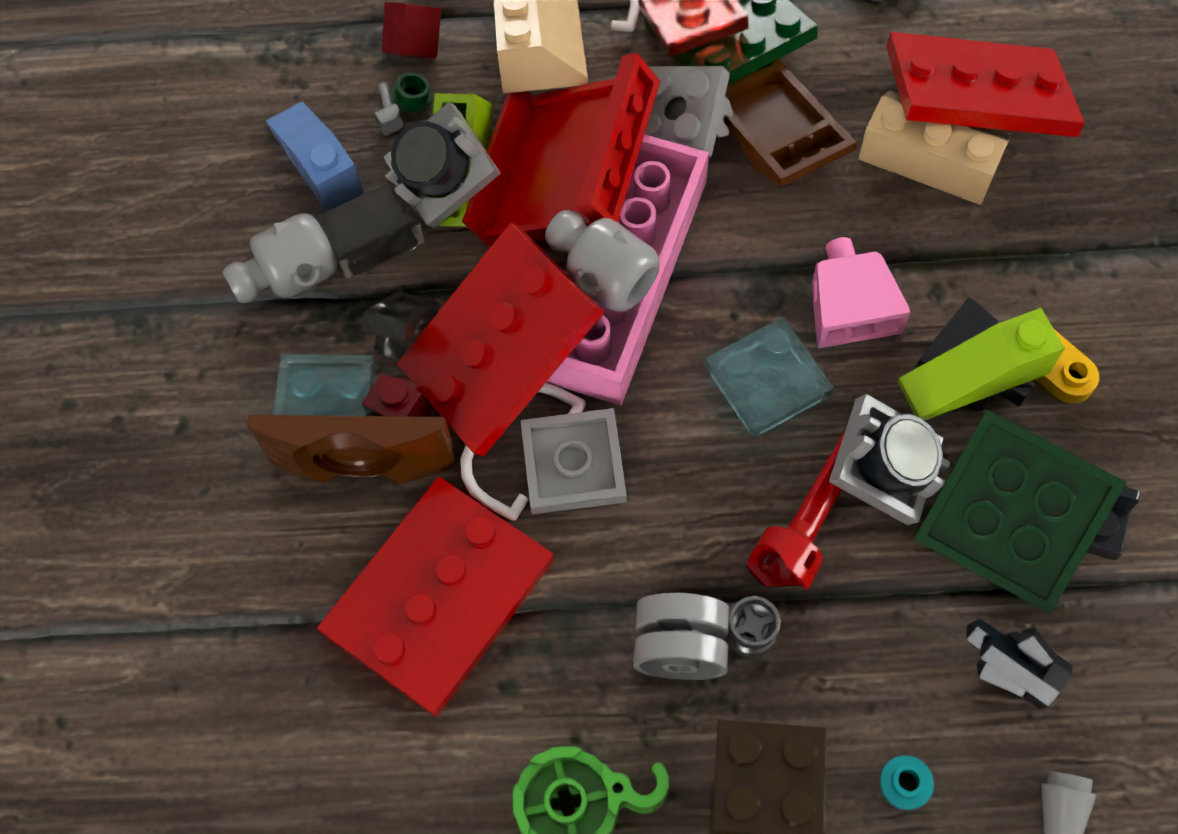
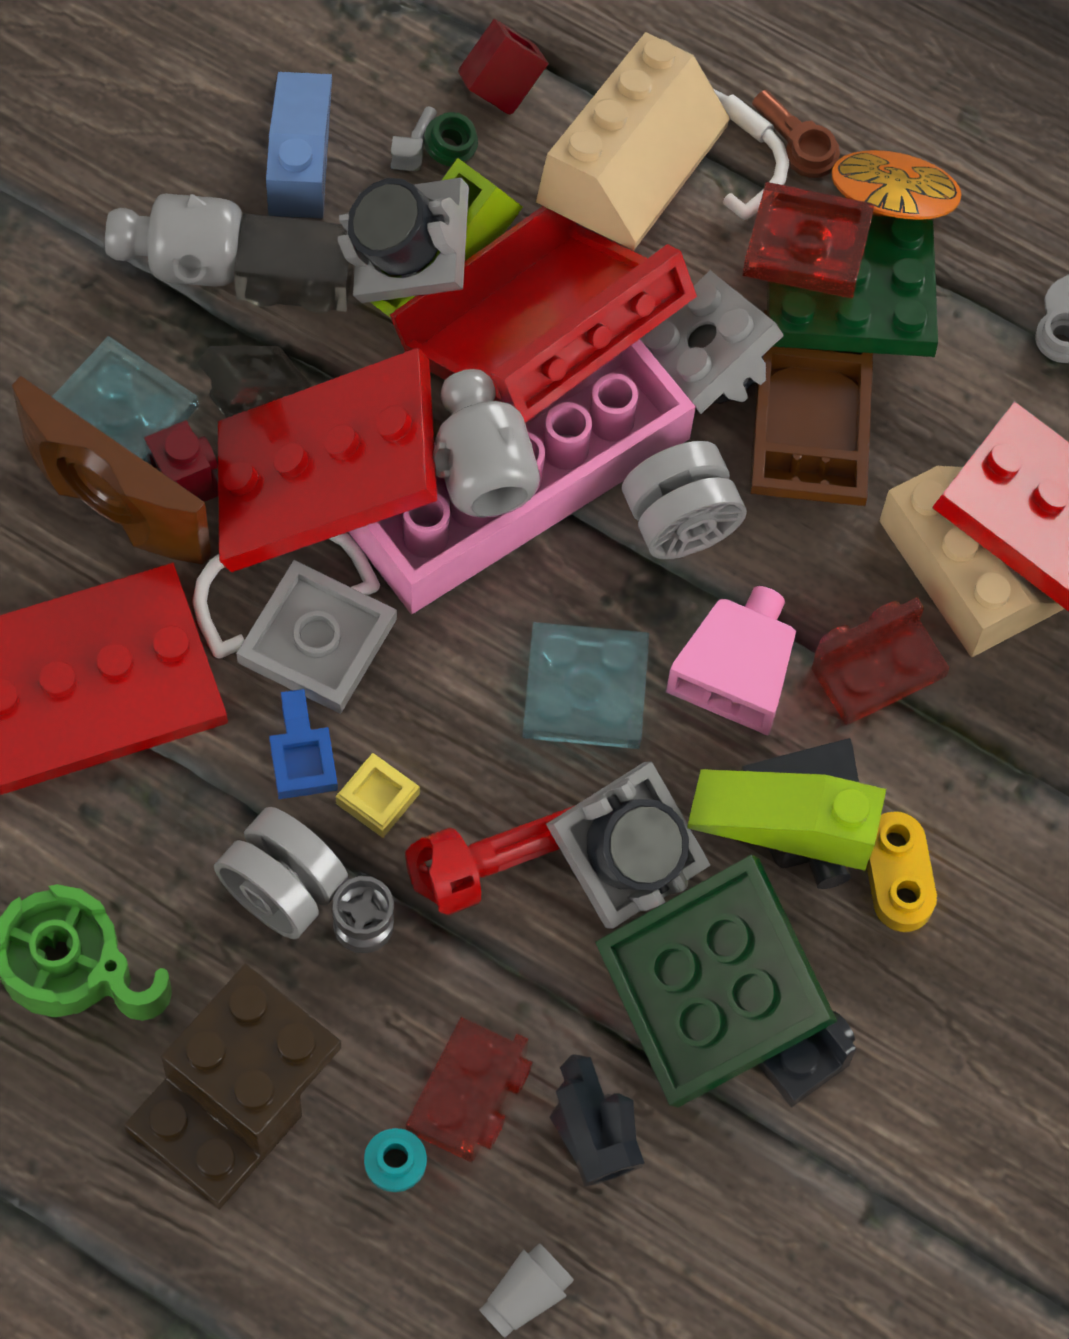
camera: 25 degrees right, 0 degrees up
none -> blue plate [269,689,338,800]
none -> light yellow tile [336,753,420,838]
none -> clear red bracket [406,1017,534,1163]
none -> light grey wheel [622,441,747,559]
none -> clear red bracket [811,598,950,726]

